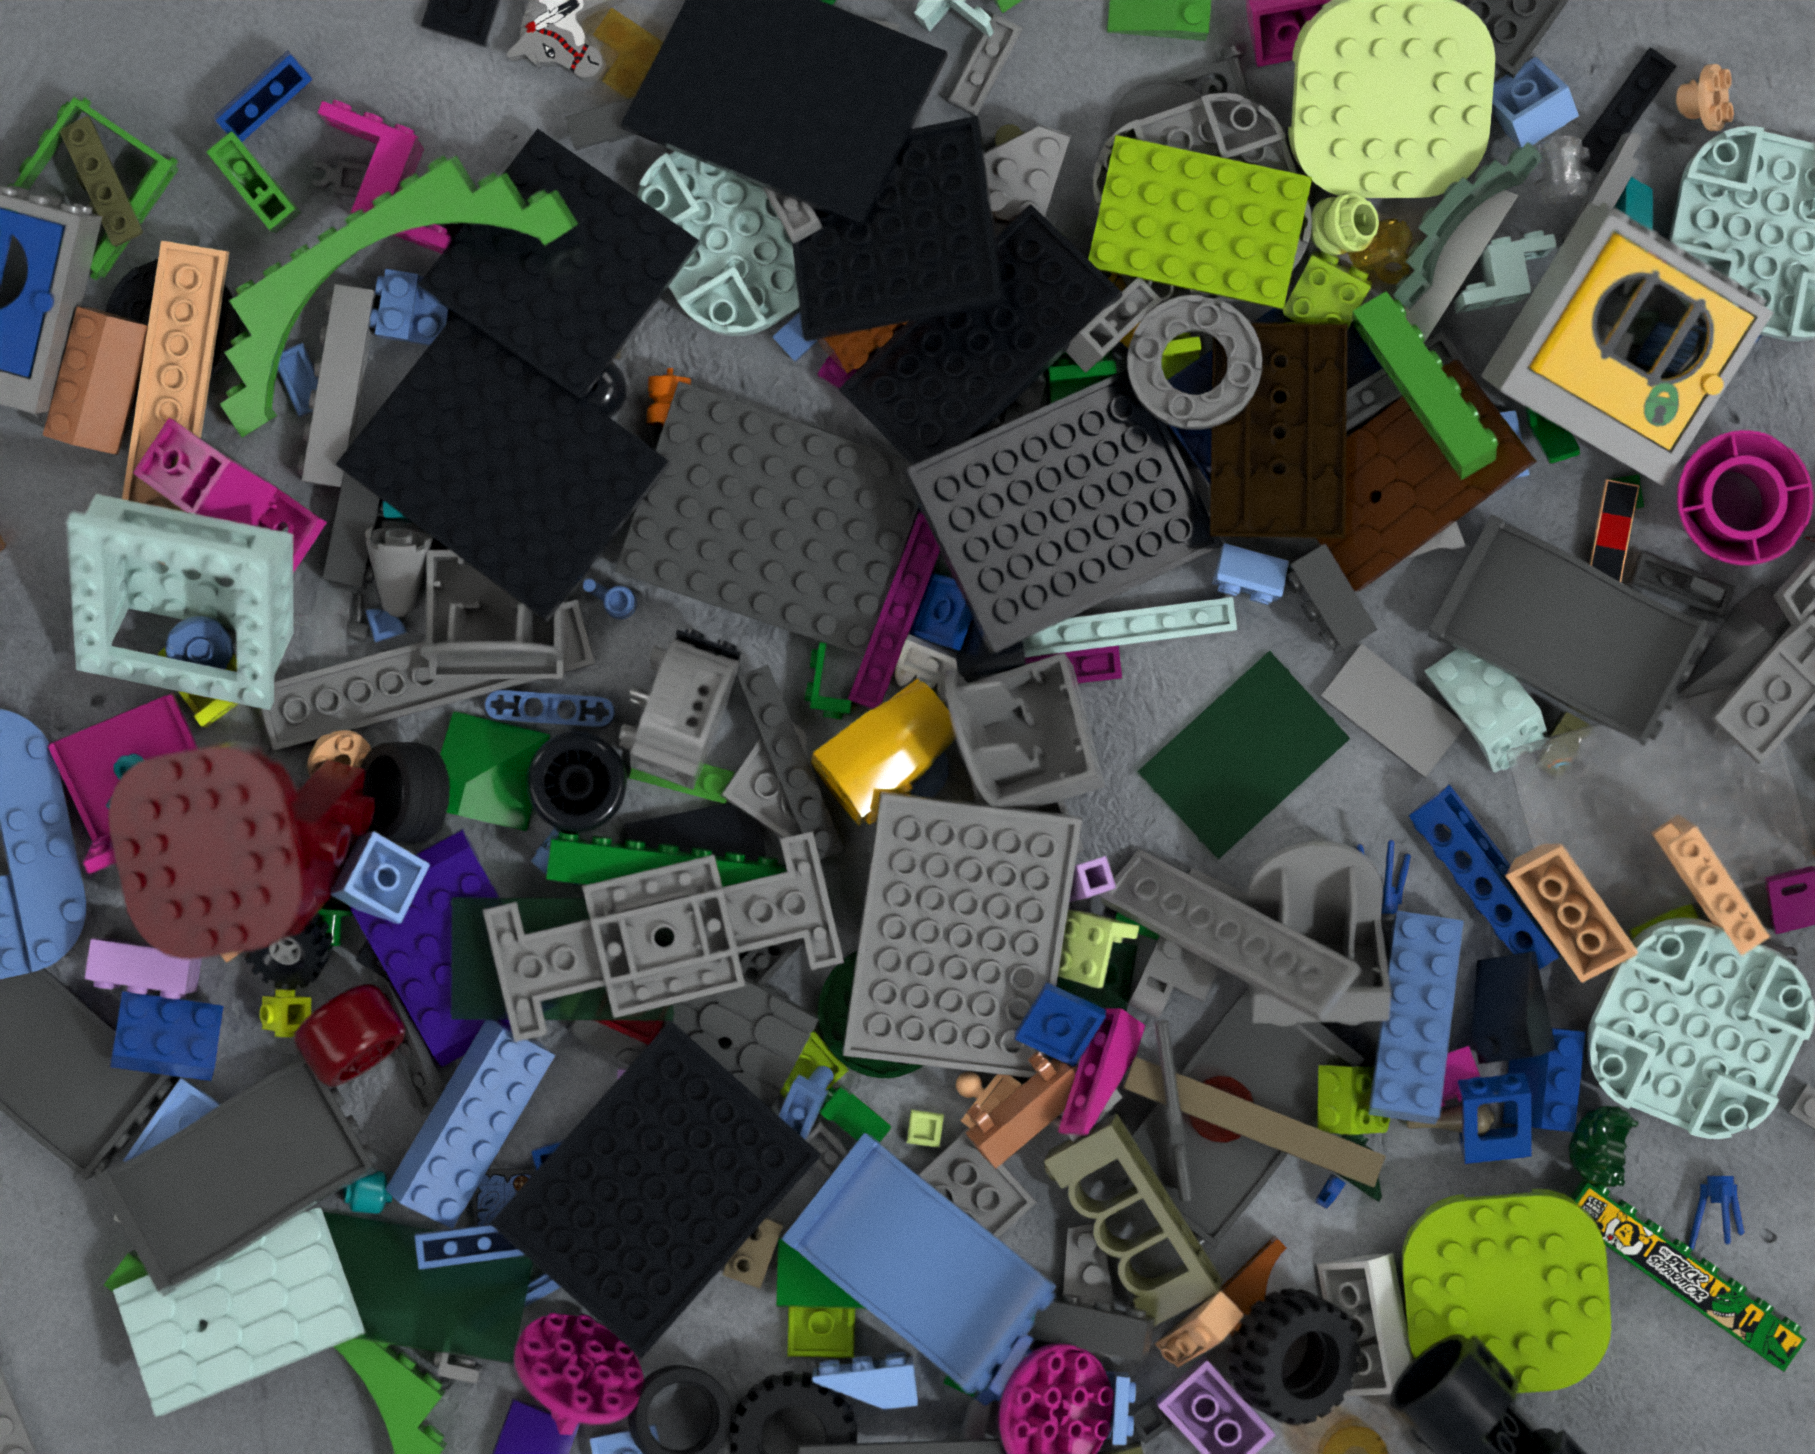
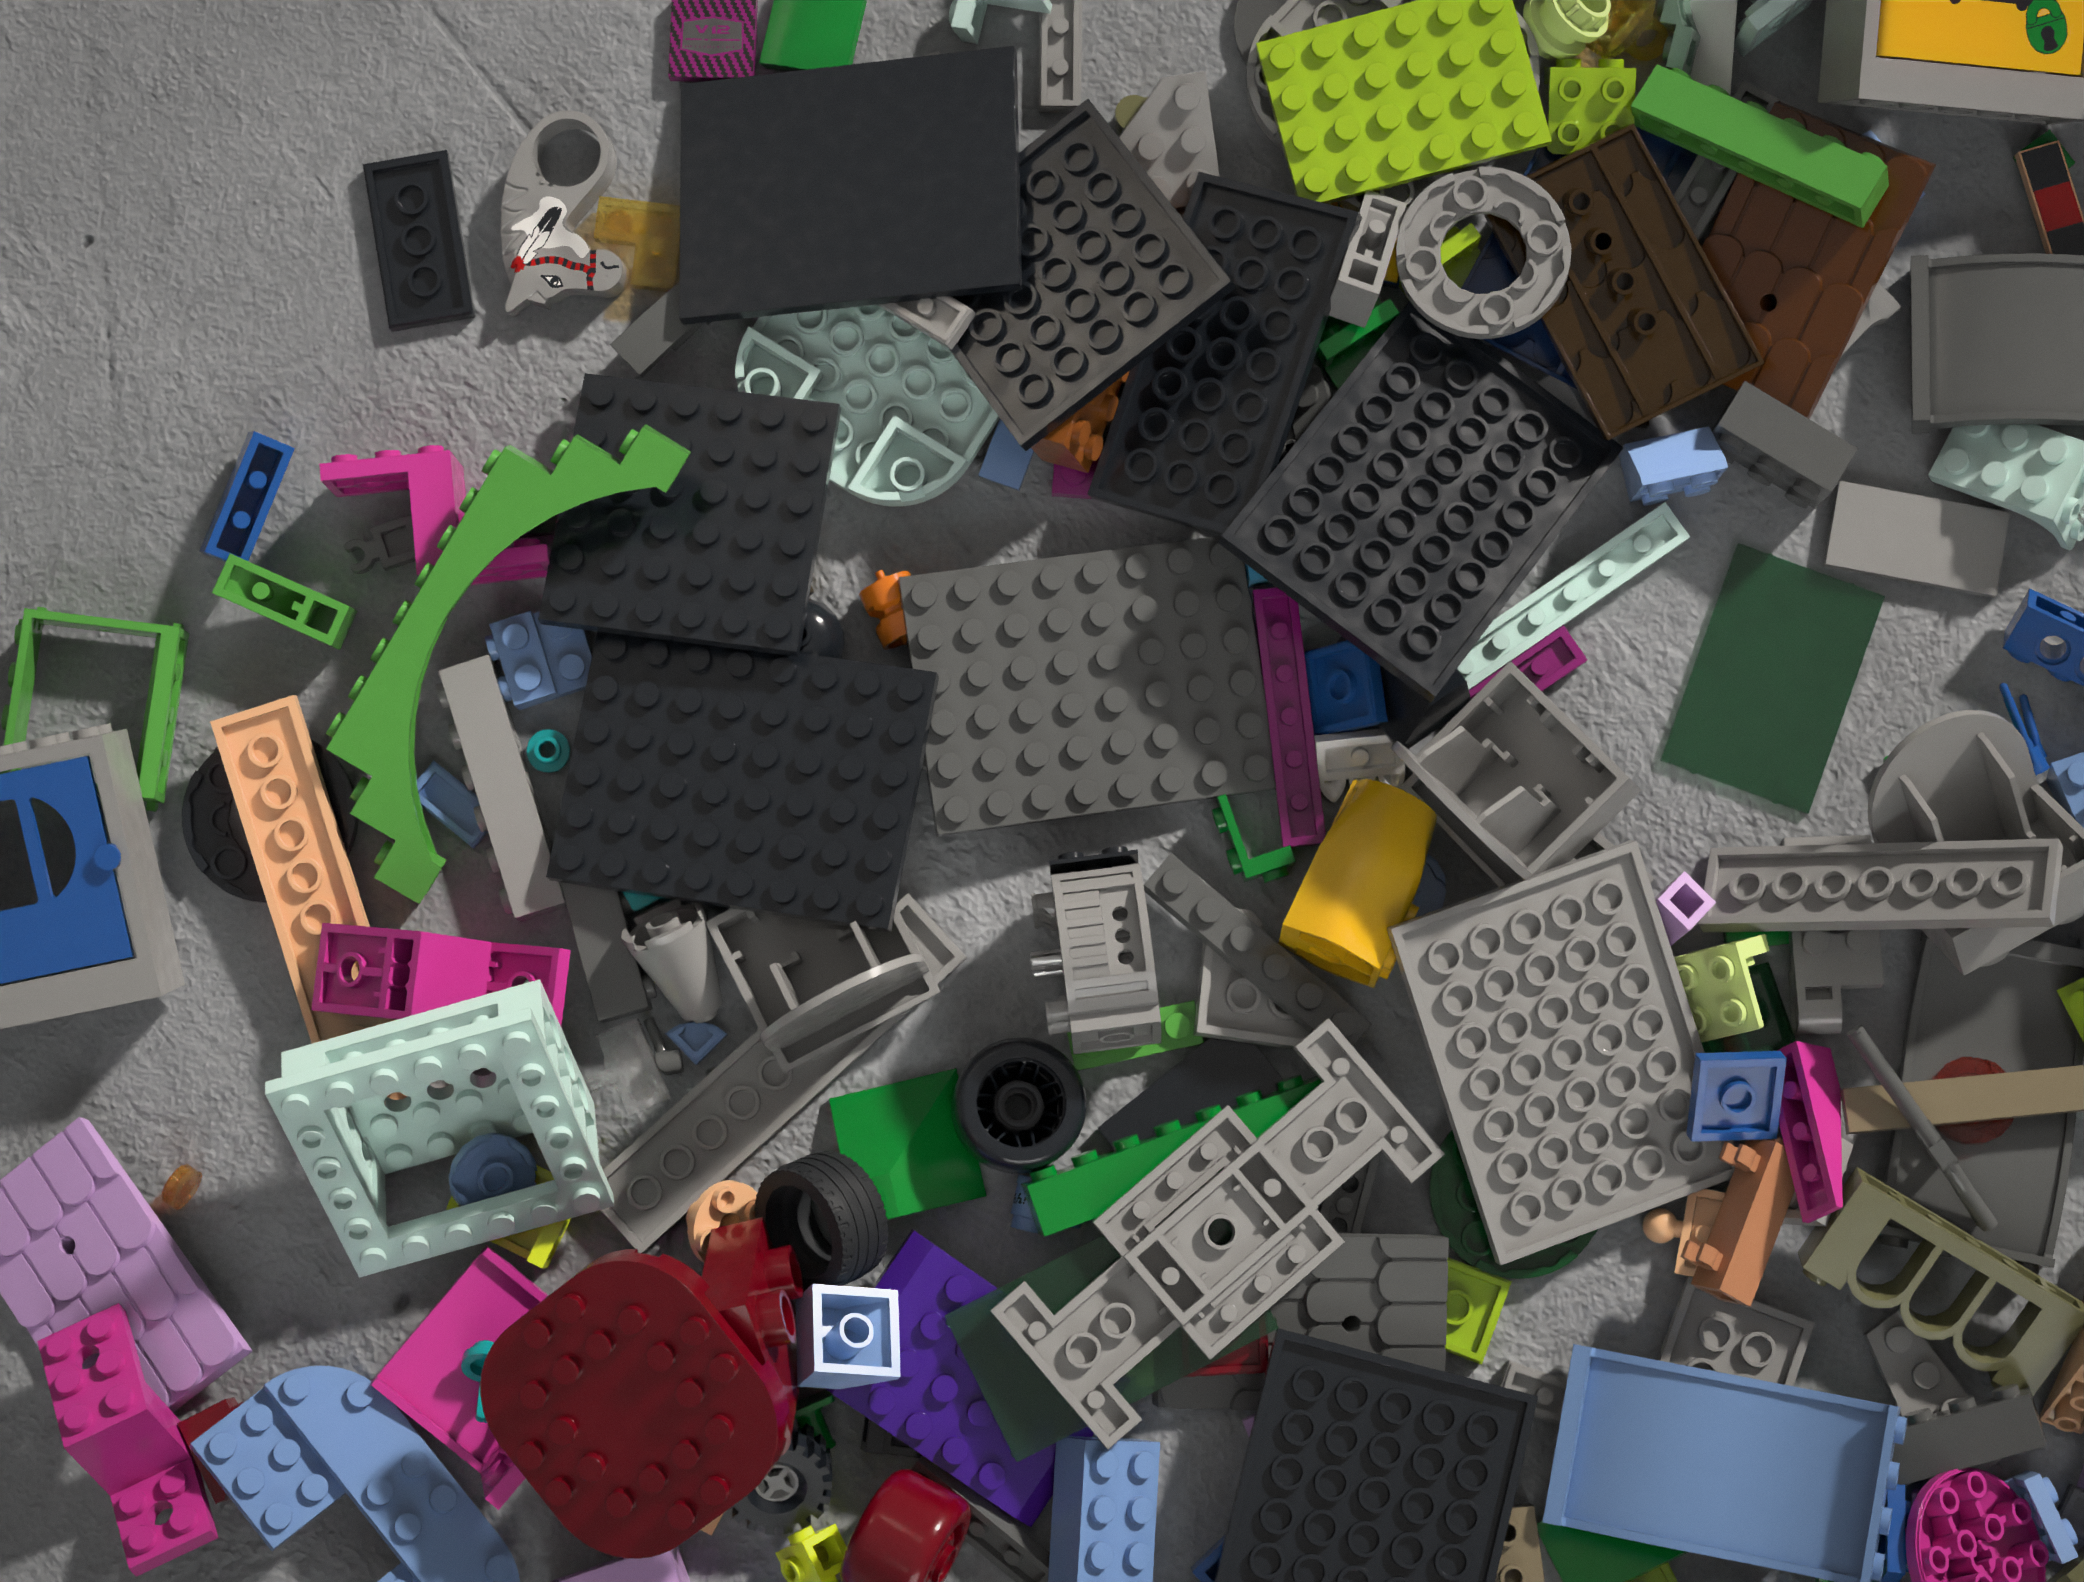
camera: 25 degrees left, 5 degrees down
nougat slope [43,307,148,455] -> none
olive bracket [60,116,143,247] -> none
medium blue beam [485,690,616,727] -> none
medium blue piece [583,579,637,620] -> none
medium blue piece [779,1066,834,1140] -> none
green bracket [819,1084,891,1142] -> none
yellowish green tile [906,1109,944,1148] -> none
green bracket [1525,406,1580,464] -> none
none -> teal plate [526,729,571,773]

